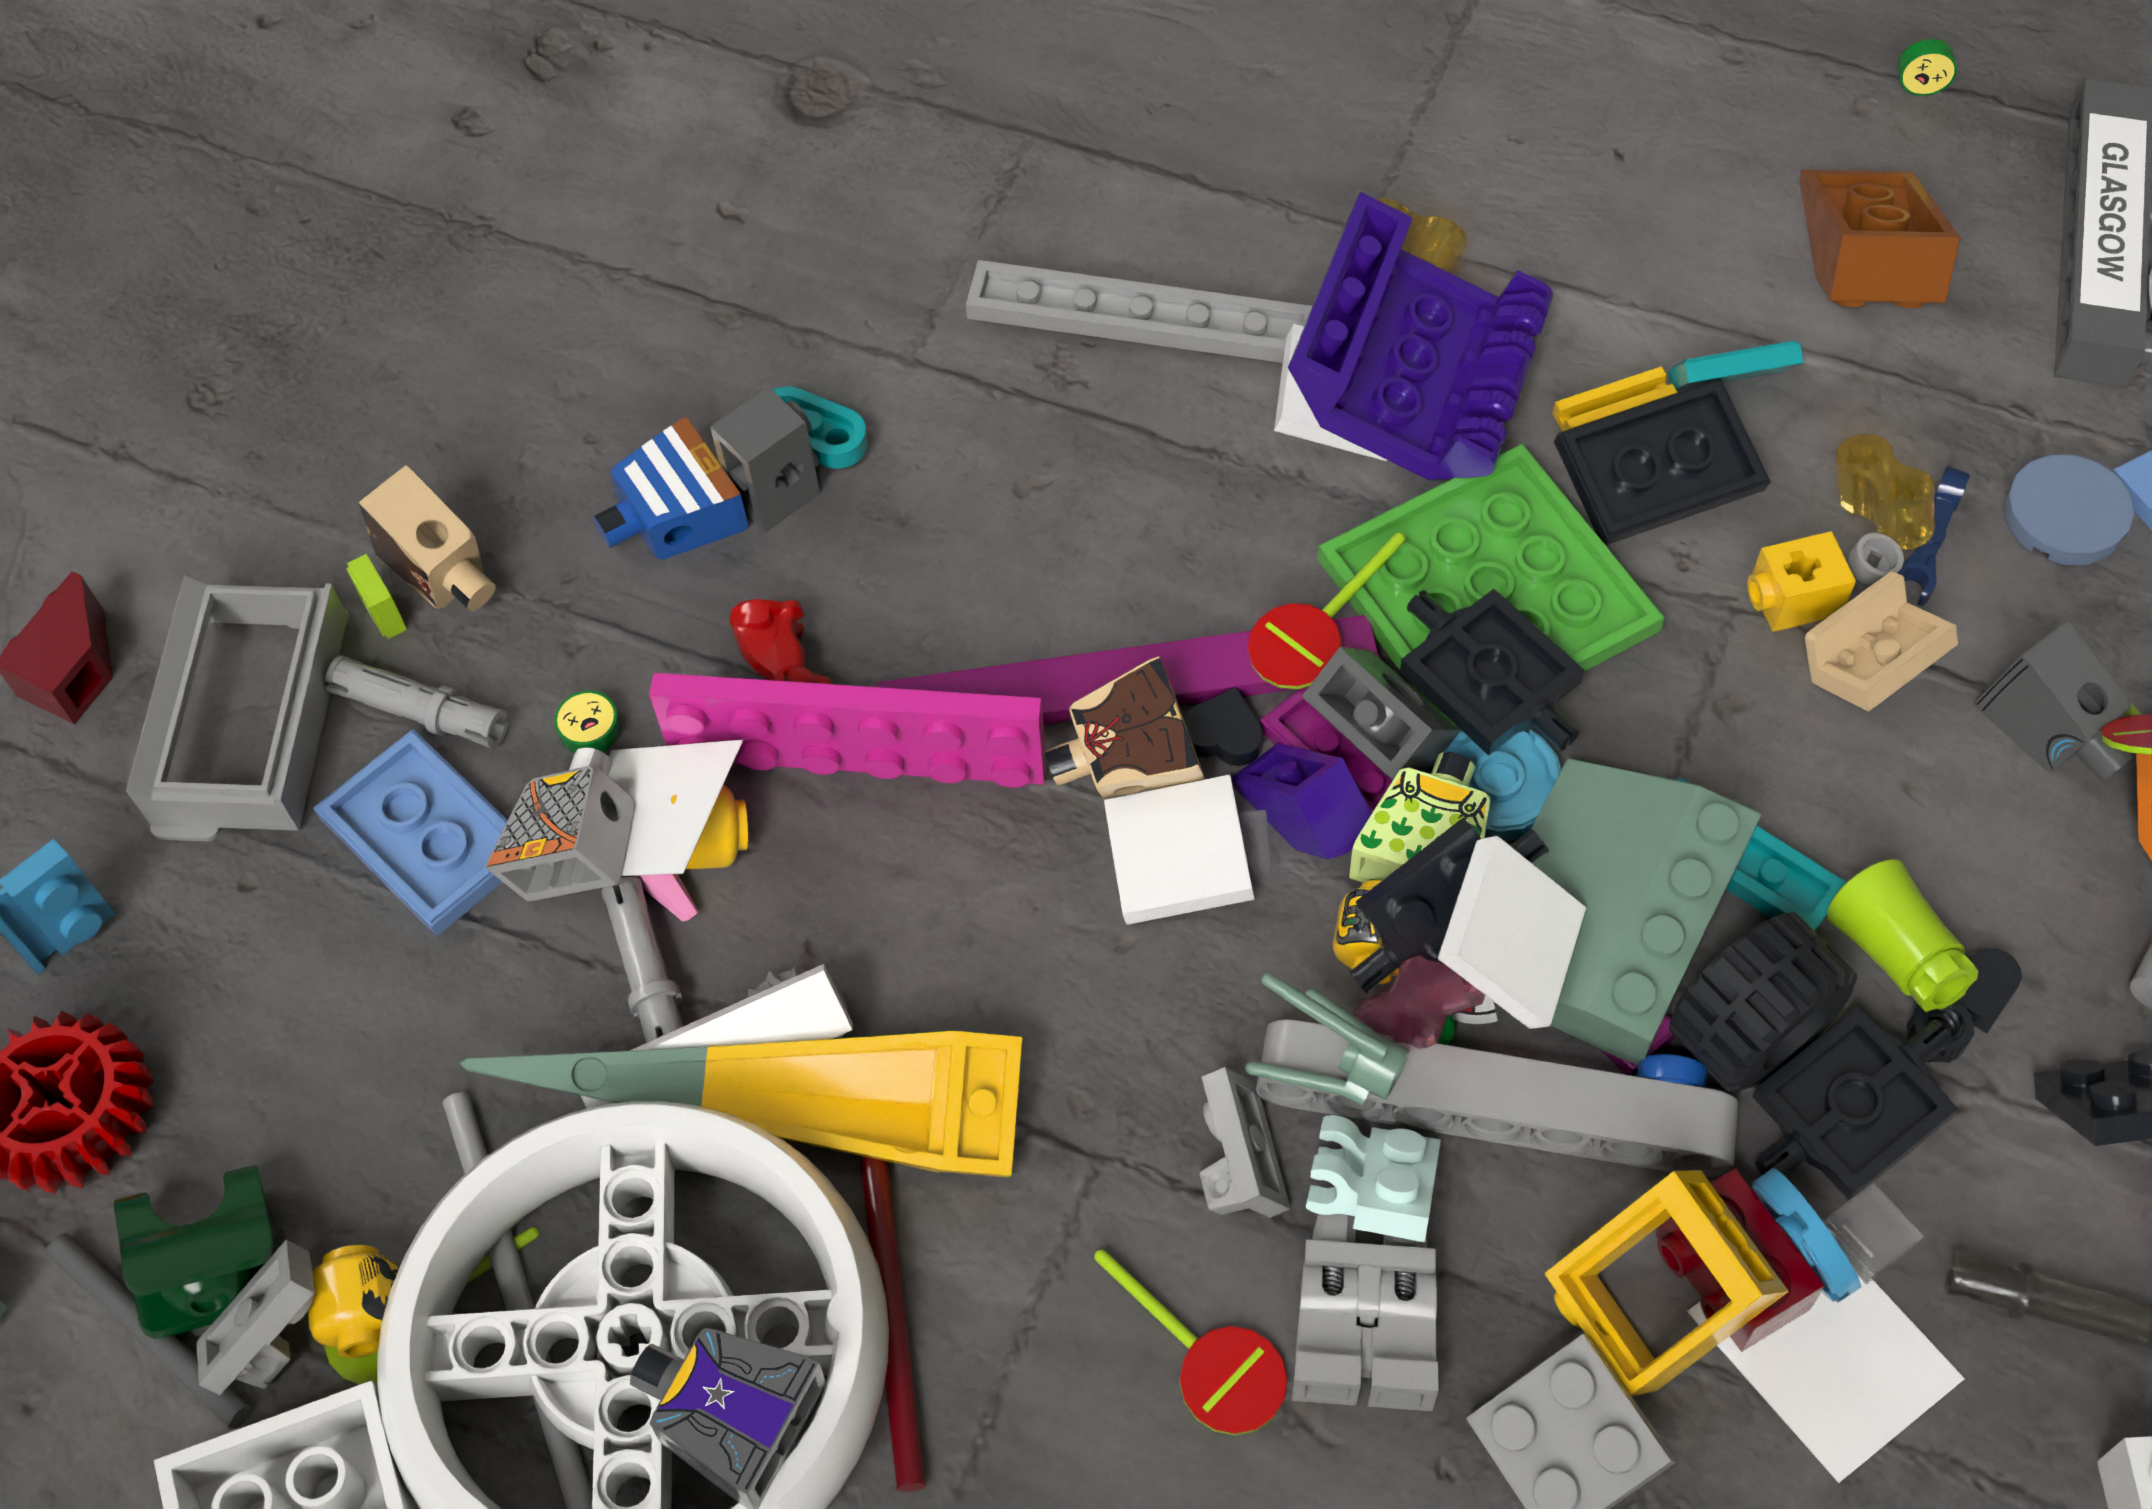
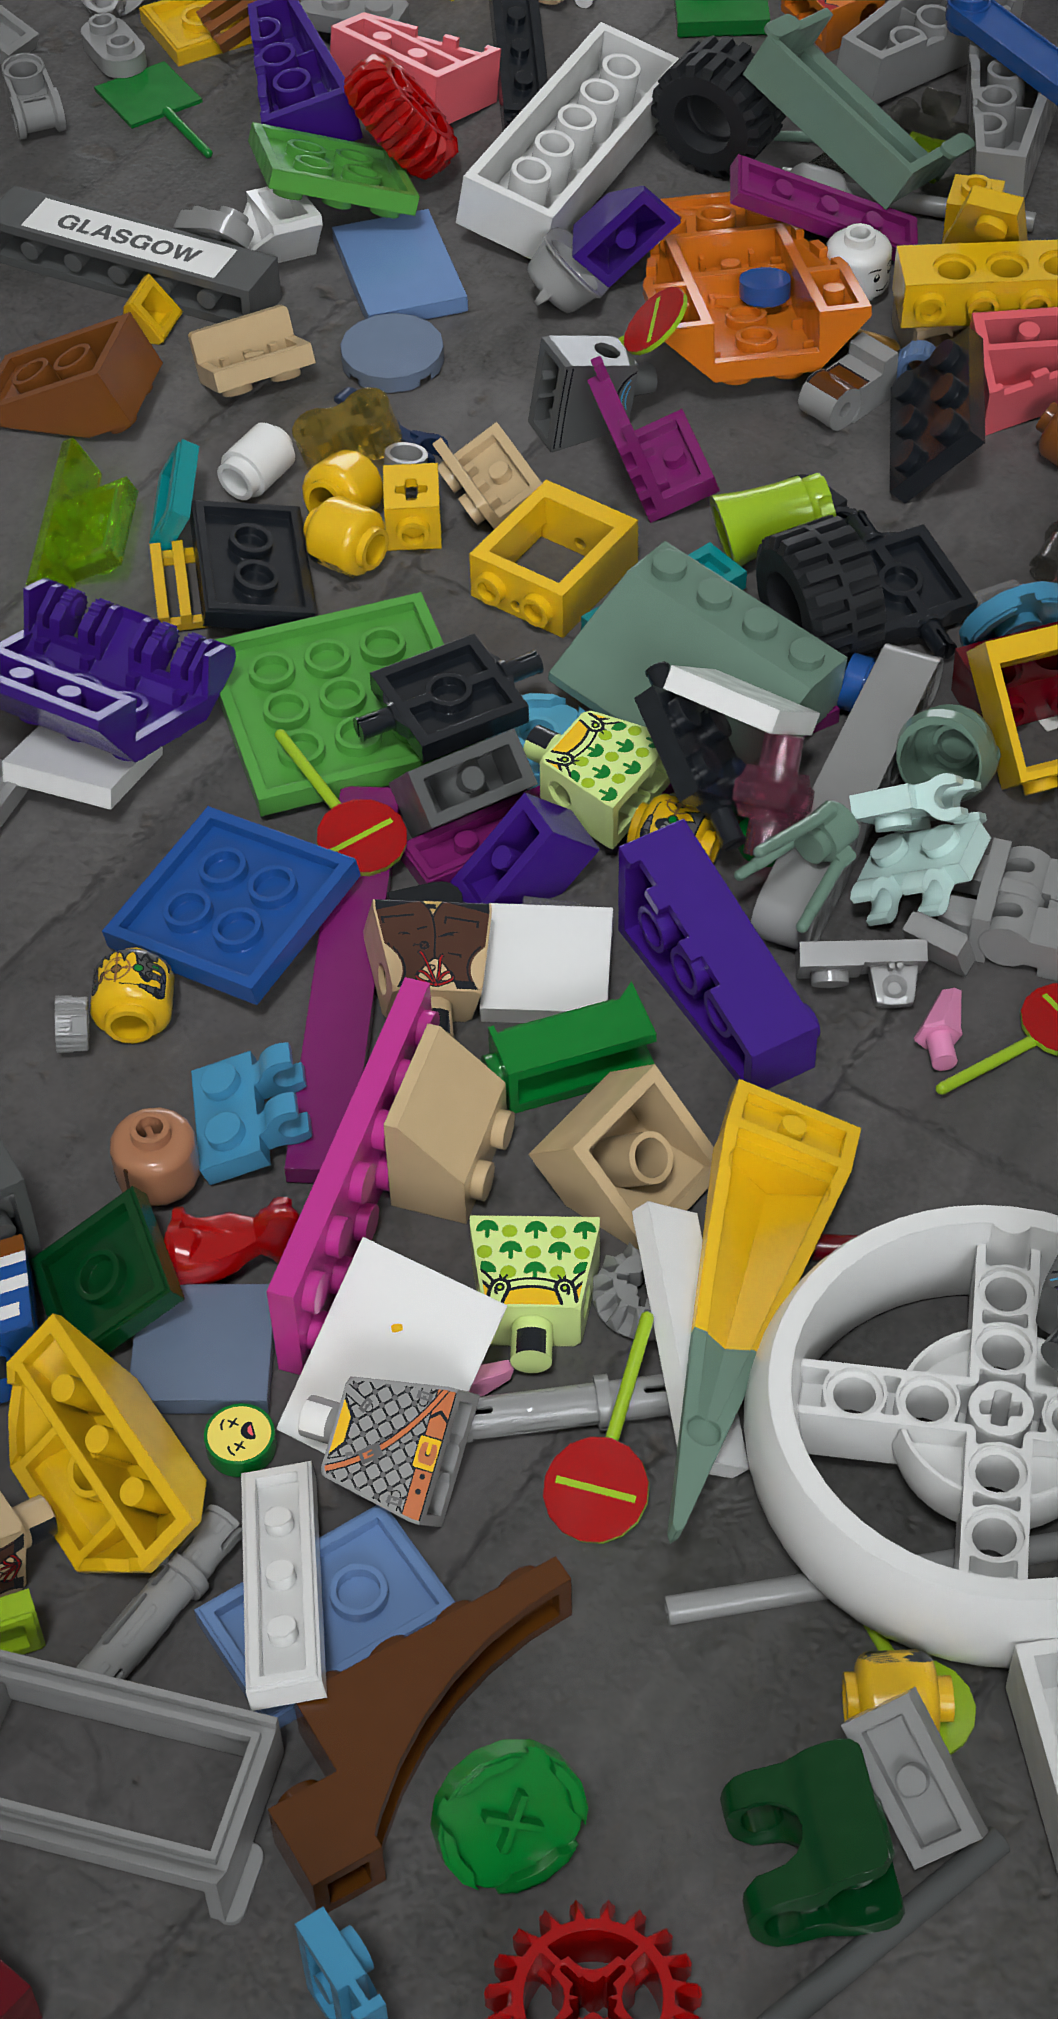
camera: 80 degrees left, 10 degrees down
none -> yellow wedge [6,1313,207,1574]
none -> clear neon green bracket [26,437,139,589]
none -> dark green tile [29,1186,185,1354]
none -> light grey axle [55,995,90,1053]
none -> yellow head [90,948,175,1044]
none -> blue plate [102,806,361,1005]
none -> nougat head [110,1107,200,1206]
none -> yellow slope [123,274,183,345]
none -> sand blue tile [130,1284,274,1414]
none -> tan bracket [188,305,316,397]
none -> dark azure plate [191,1042,312,1185]
none -> white brick [217,423,295,500]
none -> white tile [241,1461,327,1711]
none -> reddish brown arch [268,1556,572,1913]
none -> yellow head [302,450,384,513]
none -> yellow head [303,496,389,578]
none -> tan slope [384,1024,515,1224]
none -> green tile [430,1739,589,1894]
none -> yellow window [469,479,638,638]
none -> yellowish green torso [470,1215,600,1373]
none -> green window [481,981,657,1114]
none -> tan slope [528,1064,714,1249]
none -> red piece [543,1311,654,1544]
none -> magenta plate [587,356,720,523]
none -> dark purple wedge [618,818,821,1090]
none -> light aqua plate [849,773,987,834]
none -> sand green helmet [896,704,1001,803]
none -> light grey tile [902,911,976,978]
none -> bright pink bar [914,988,963,1071]

